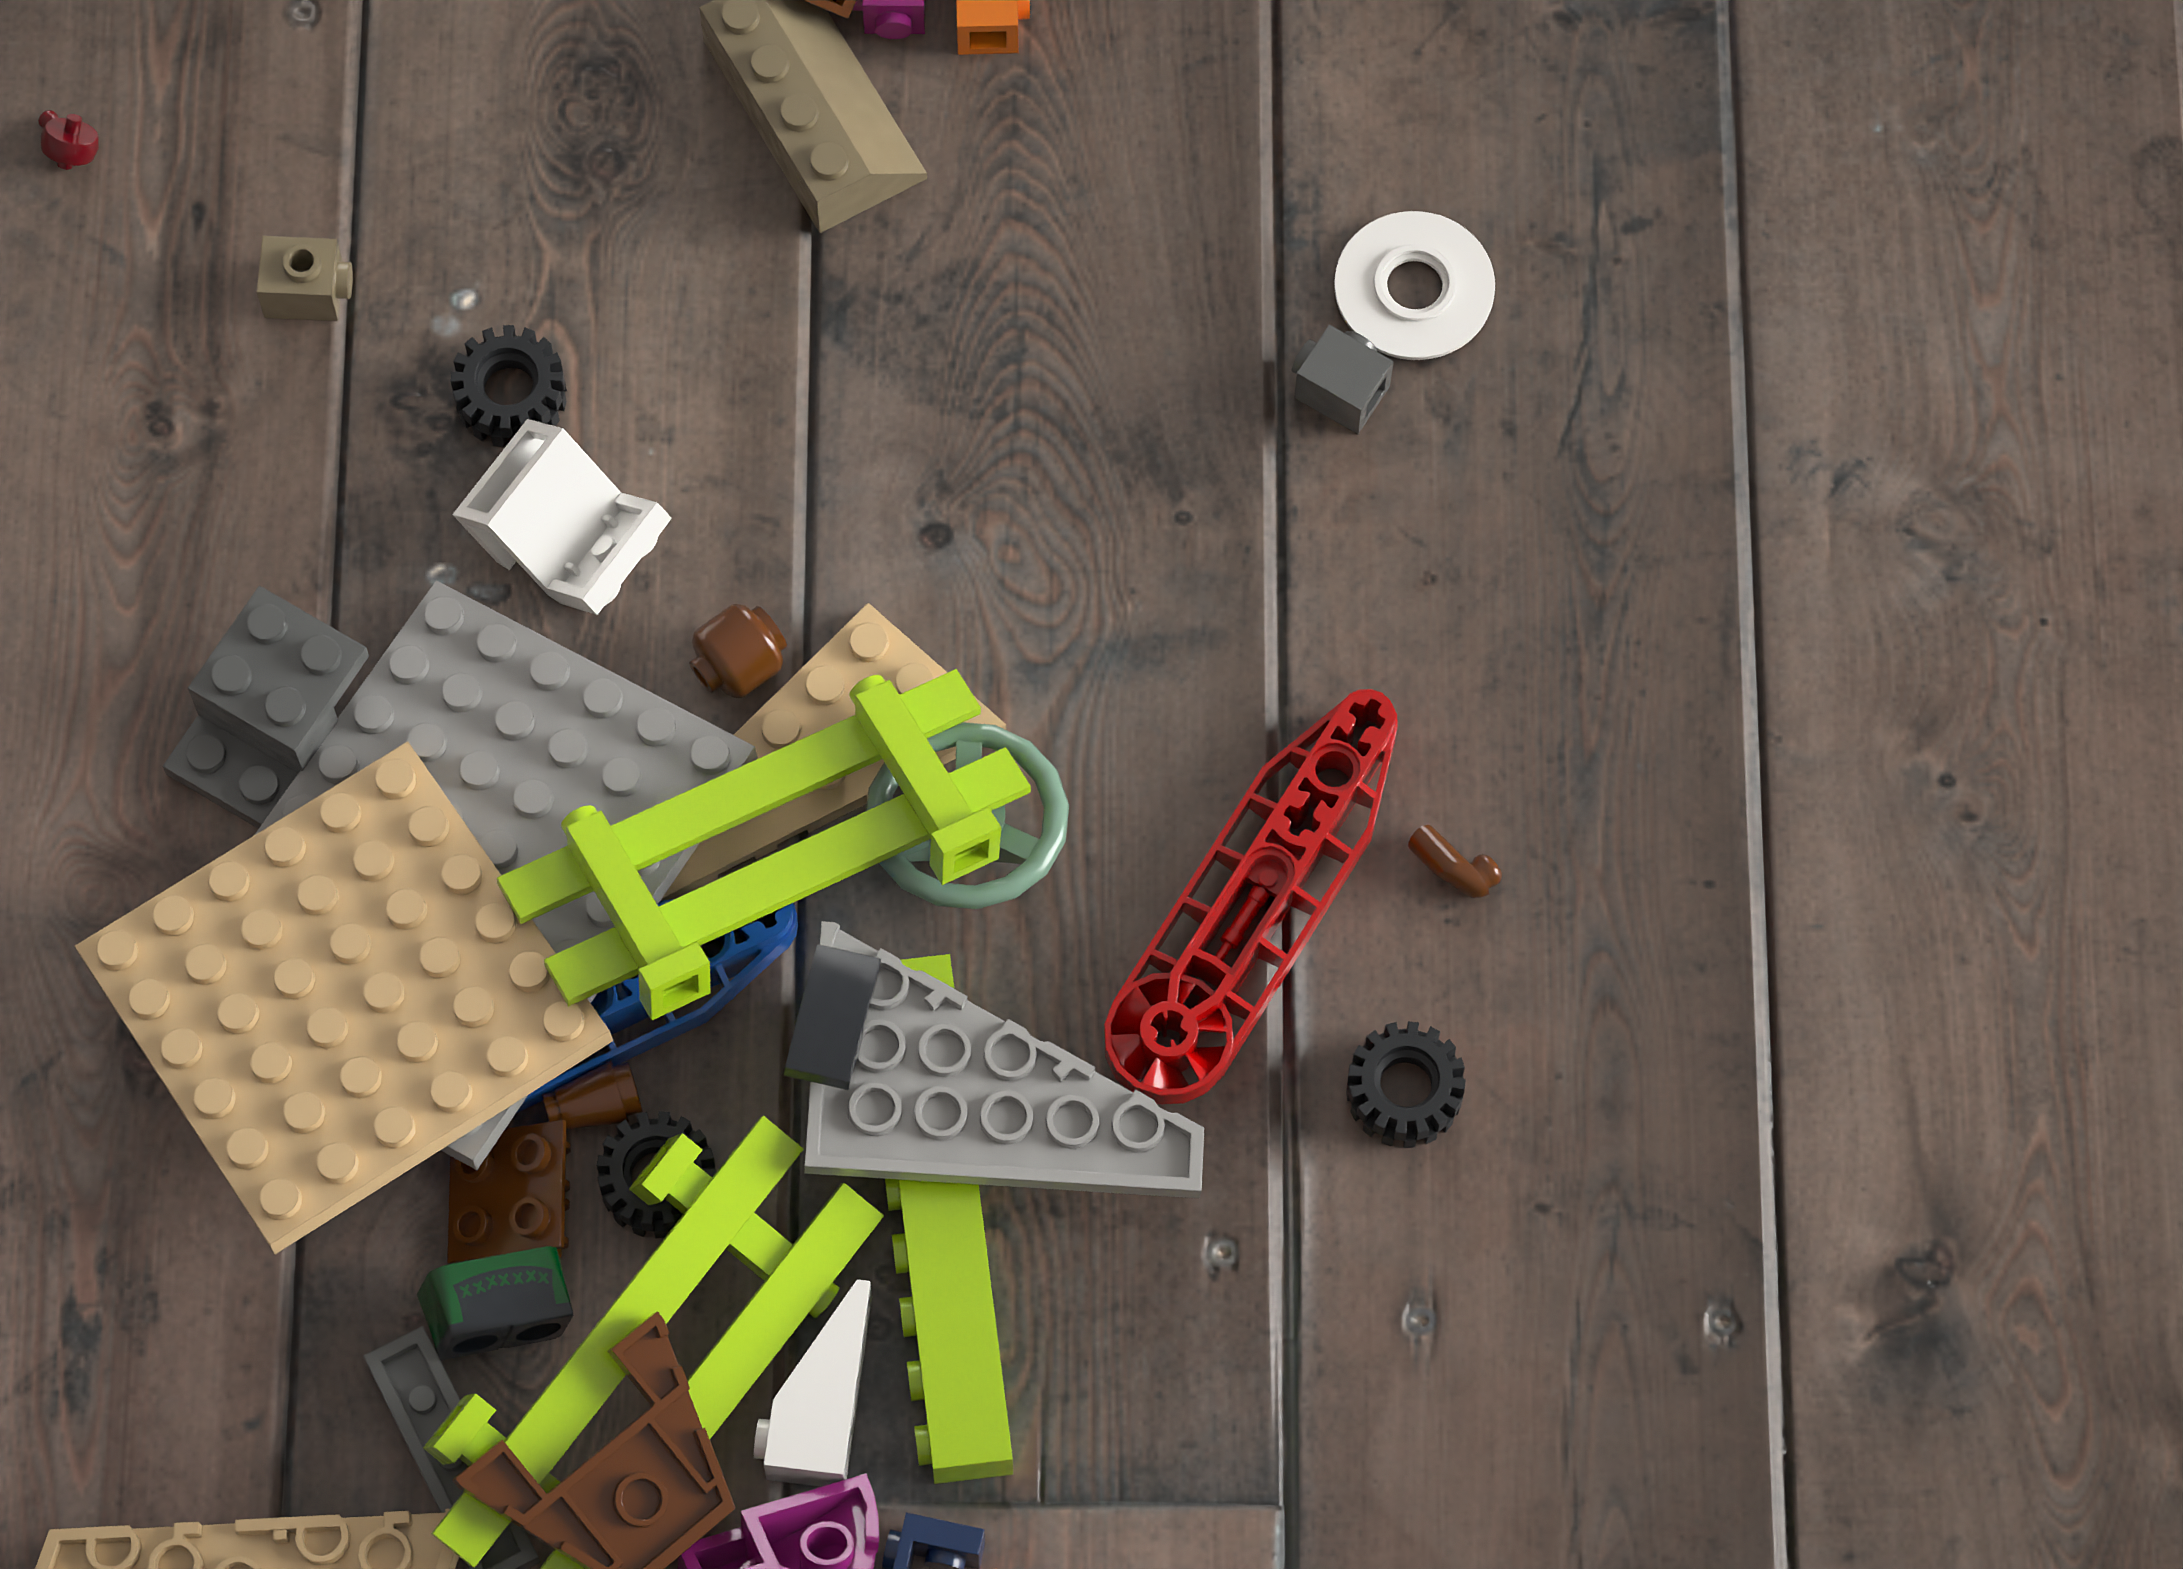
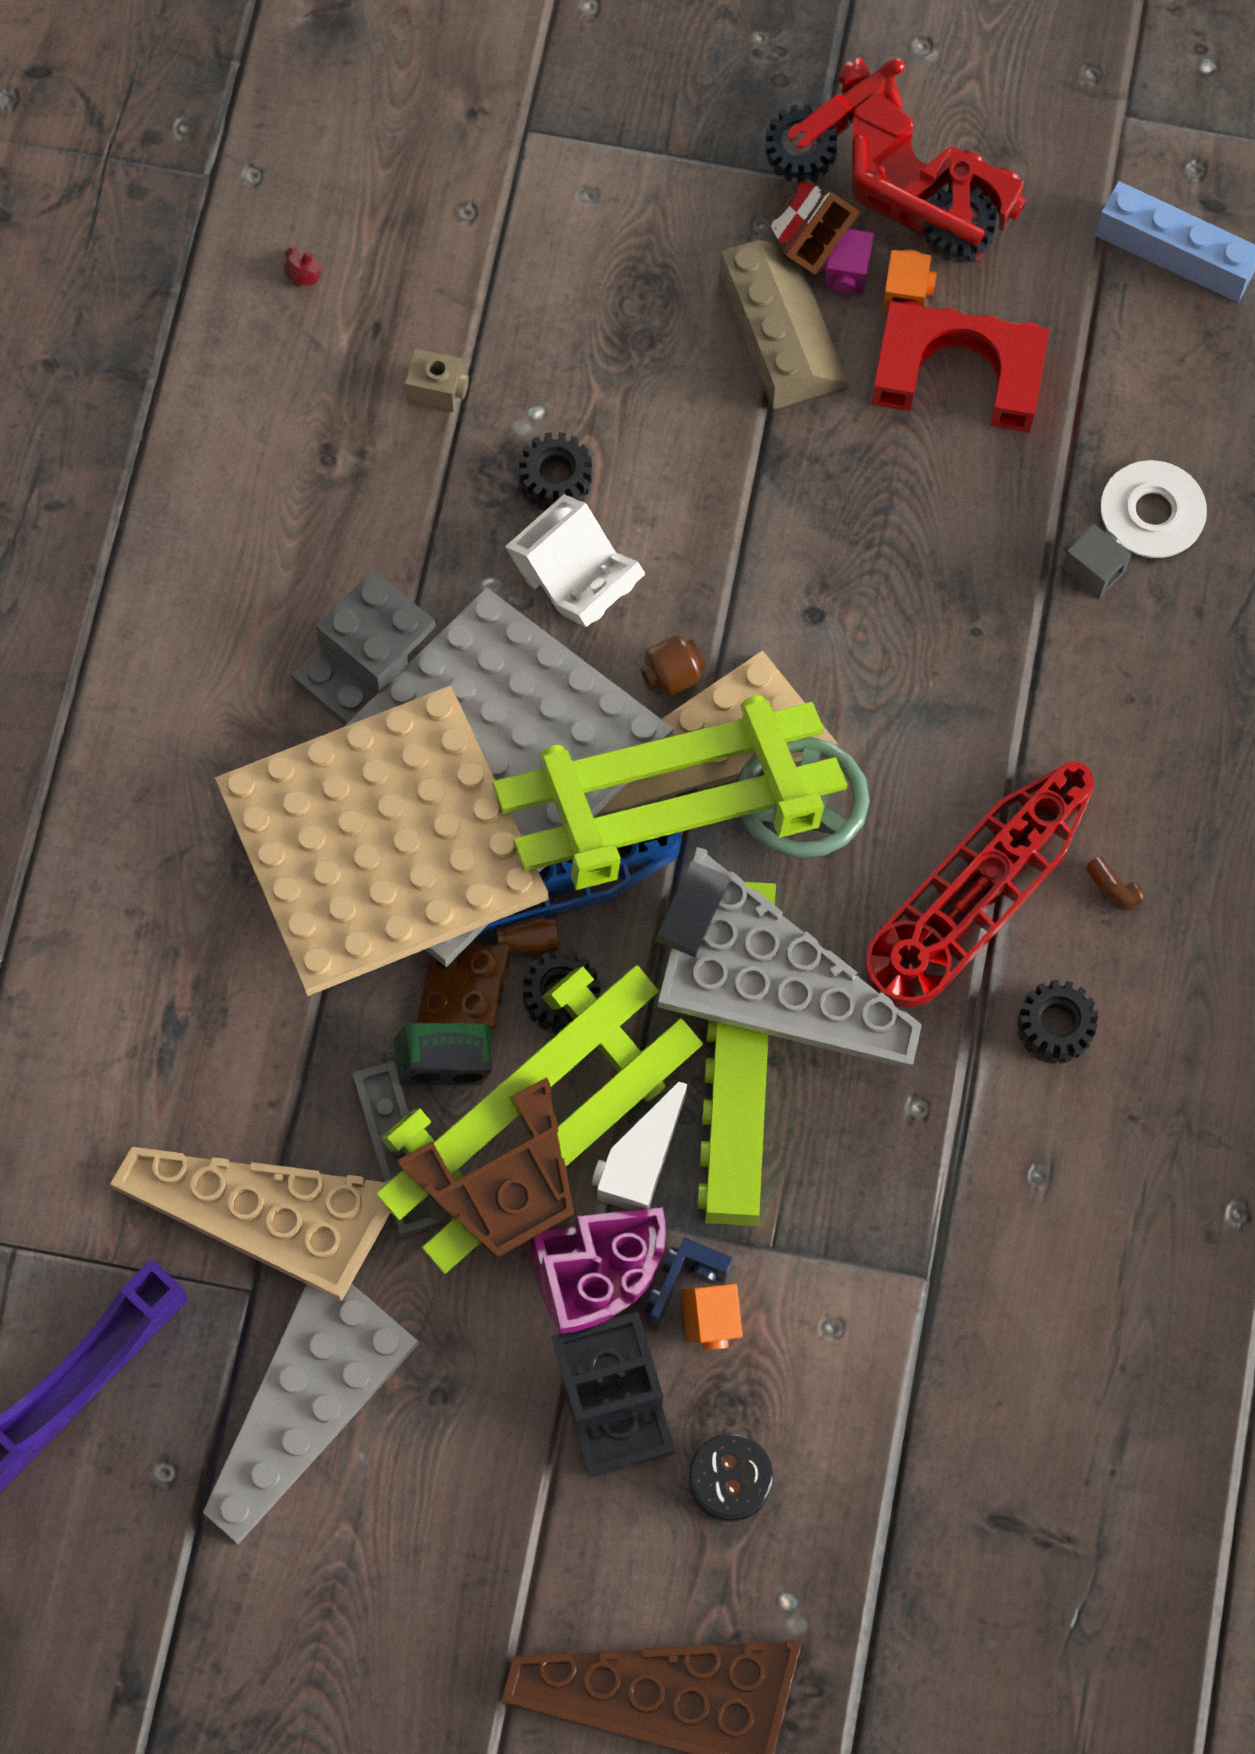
camera: 10 degrees right, 0 degrees up
none -> red arch [871,301,1050,433]

